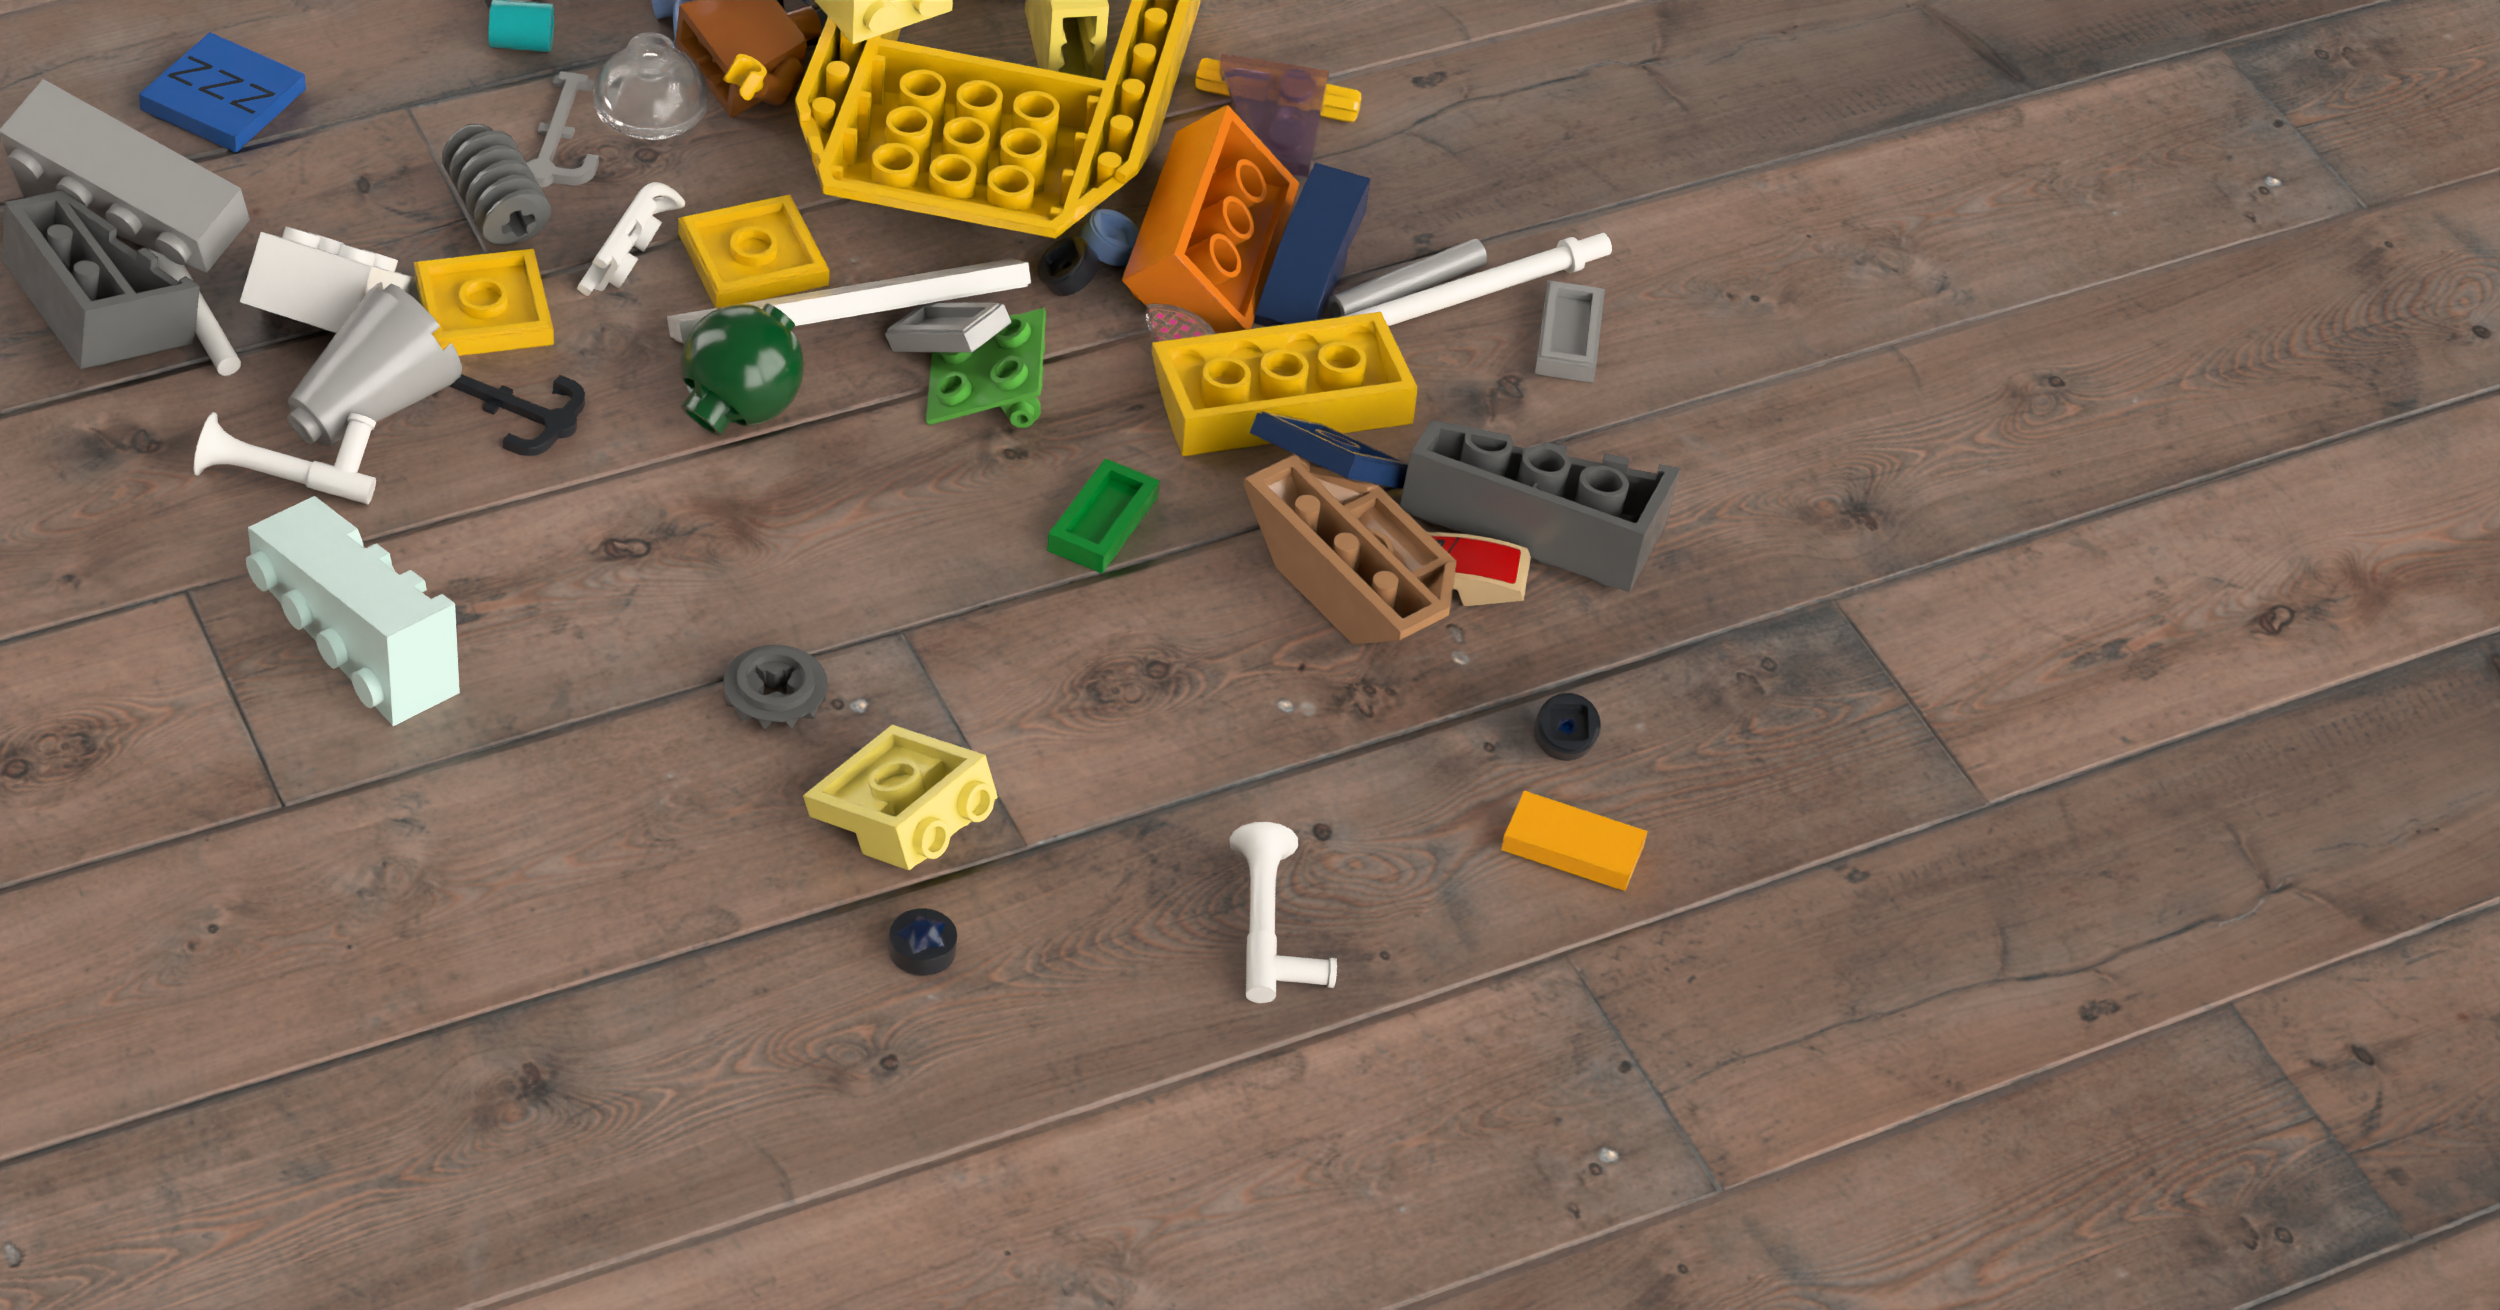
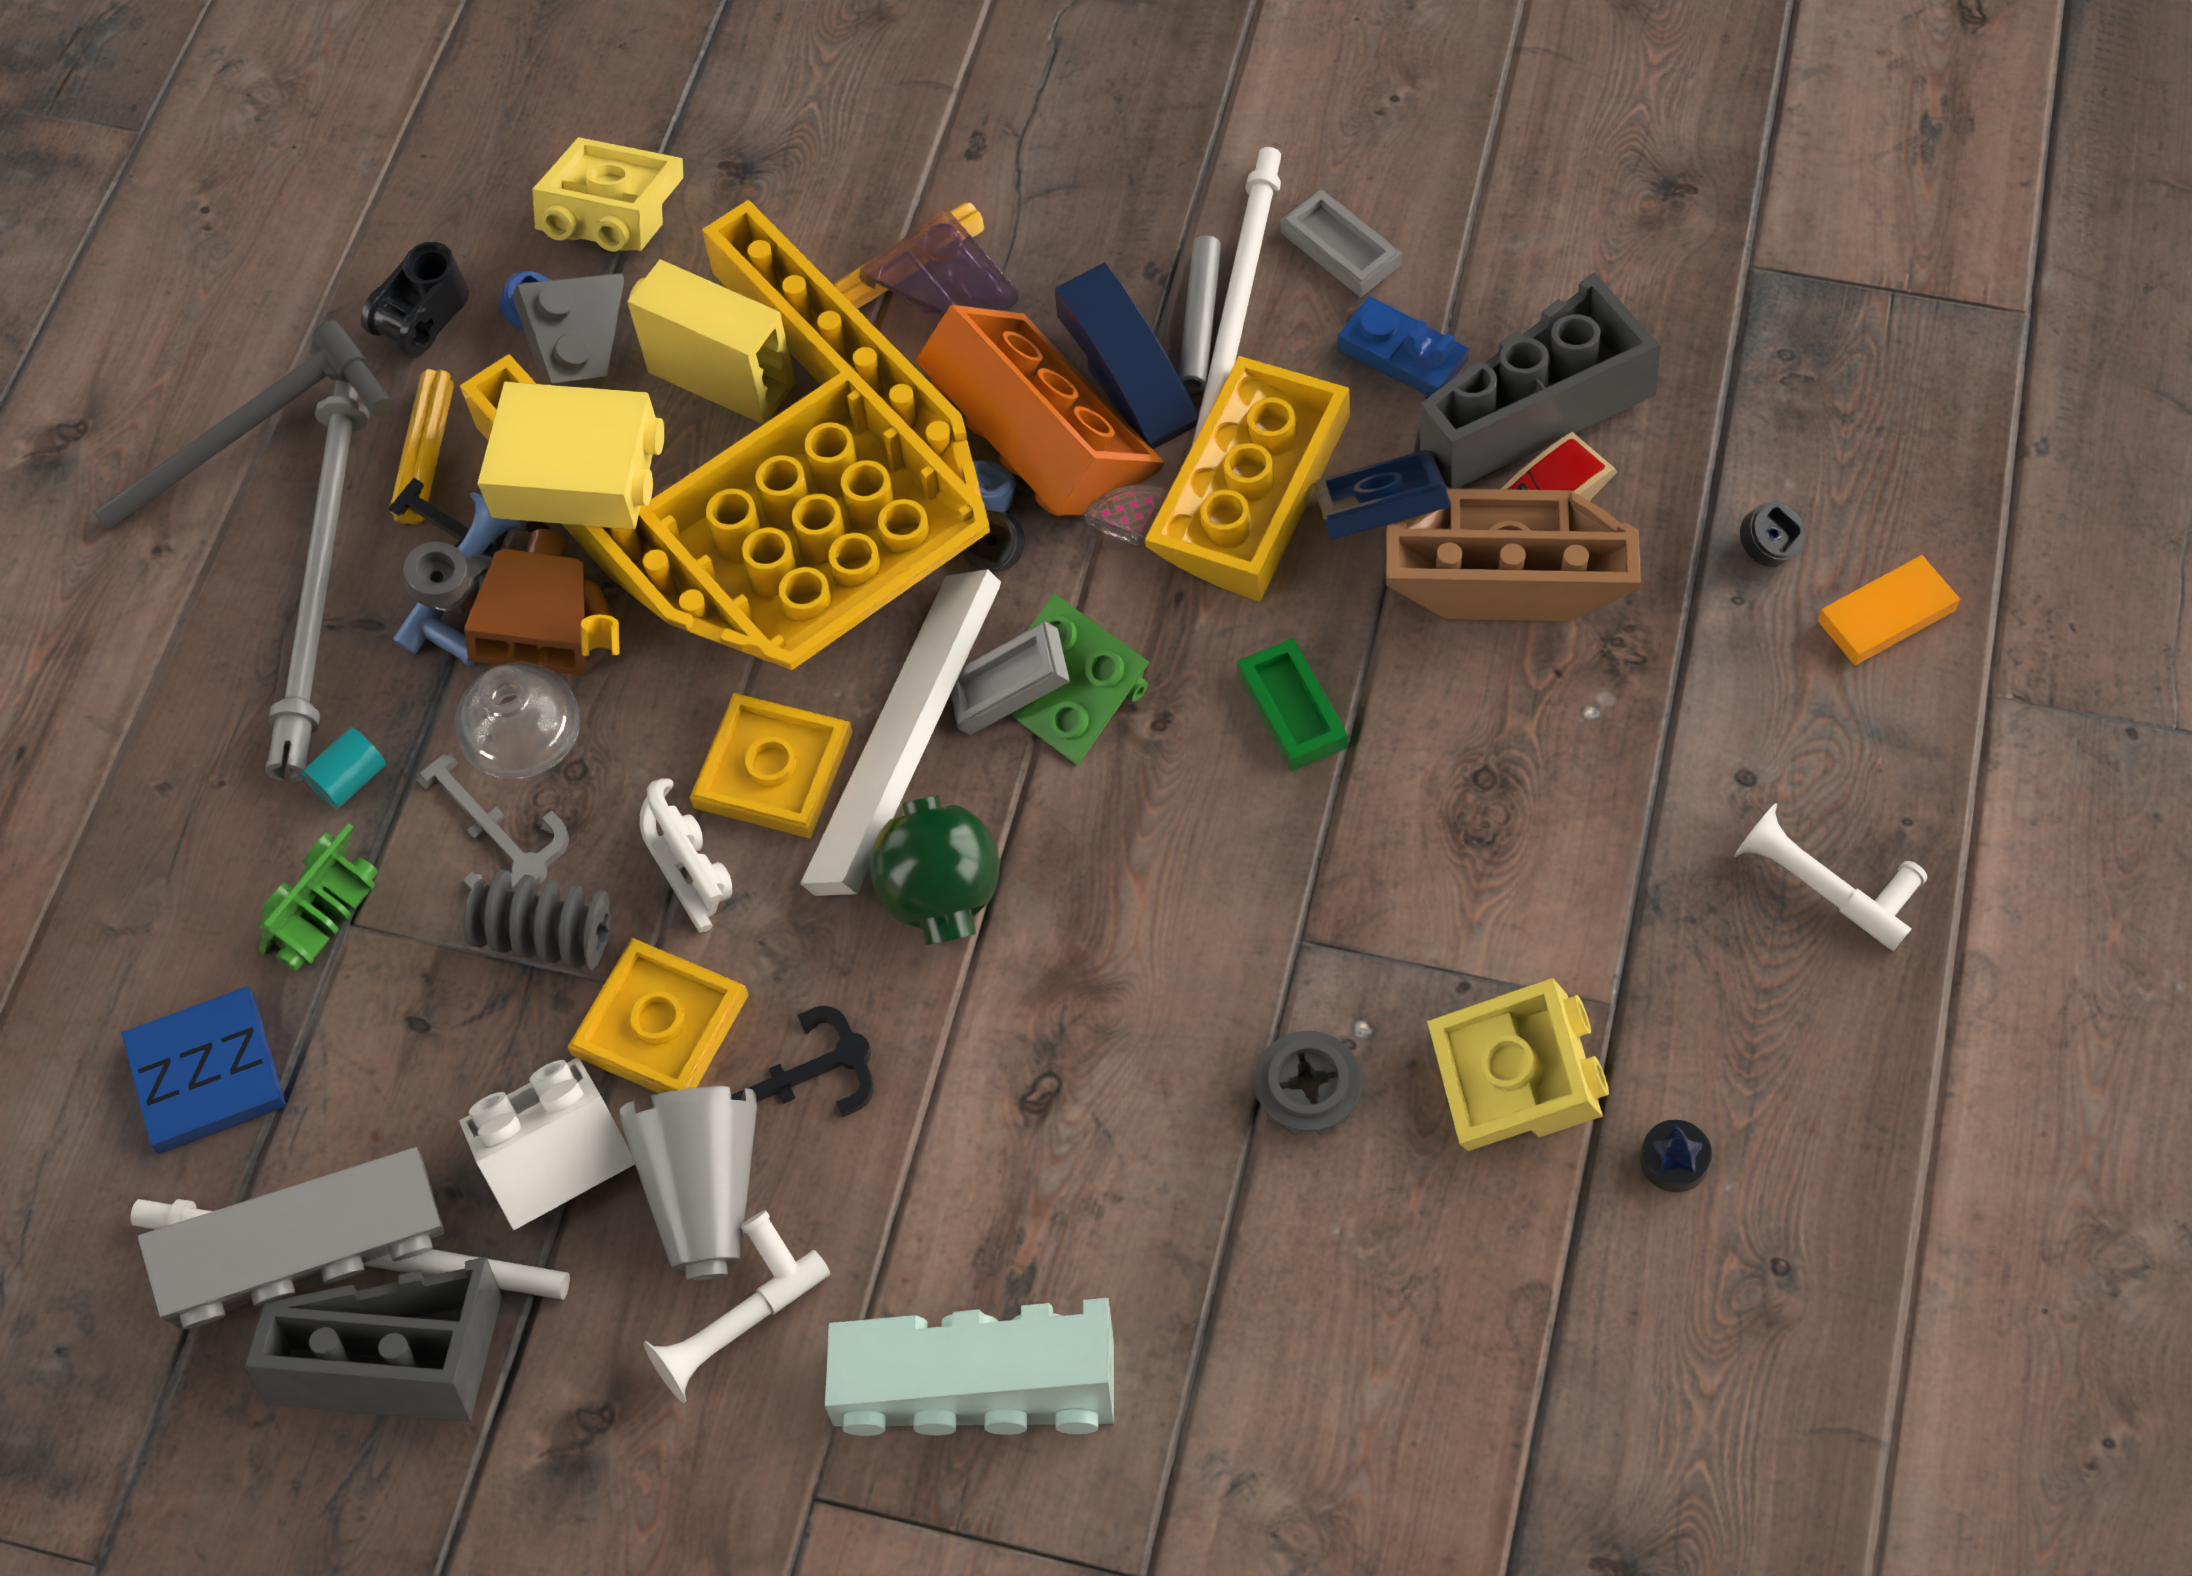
camera: 40 degrees left, 15 degrees up
none -> bright green hinge [258,823,379,972]
none -> blue plate [1337,296,1469,396]

